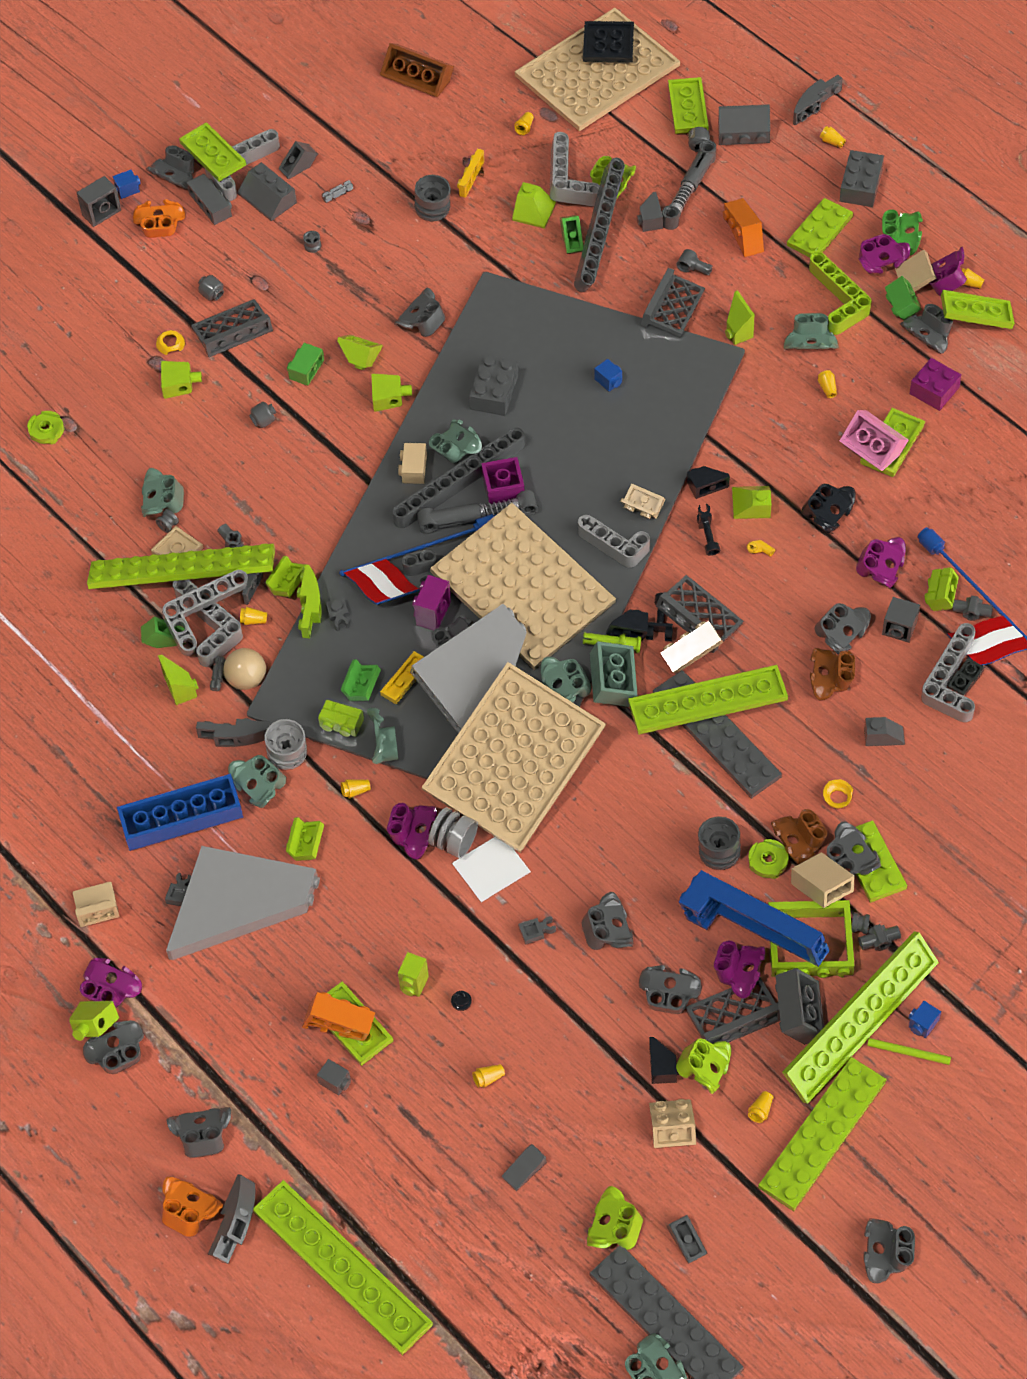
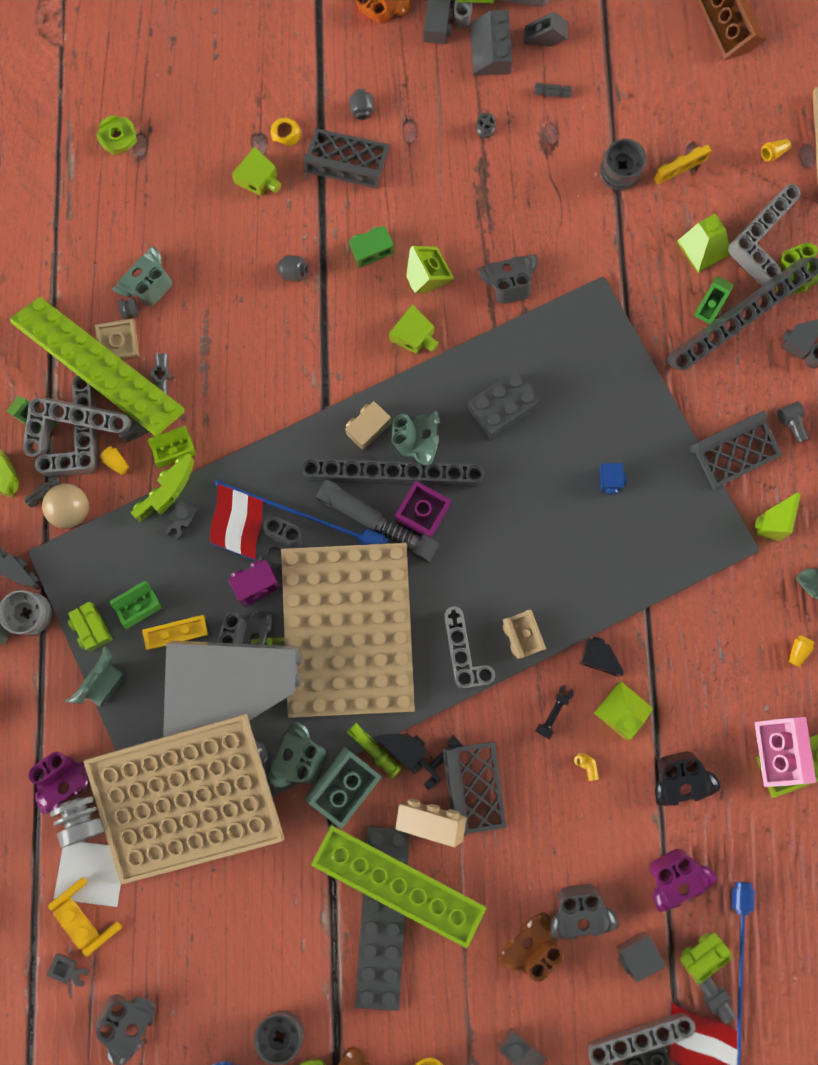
camera: 40 degrees right, 20 degrees up
yellow cone [341,779,371,798] -> none
none -> yellow plate [48,876,122,957]

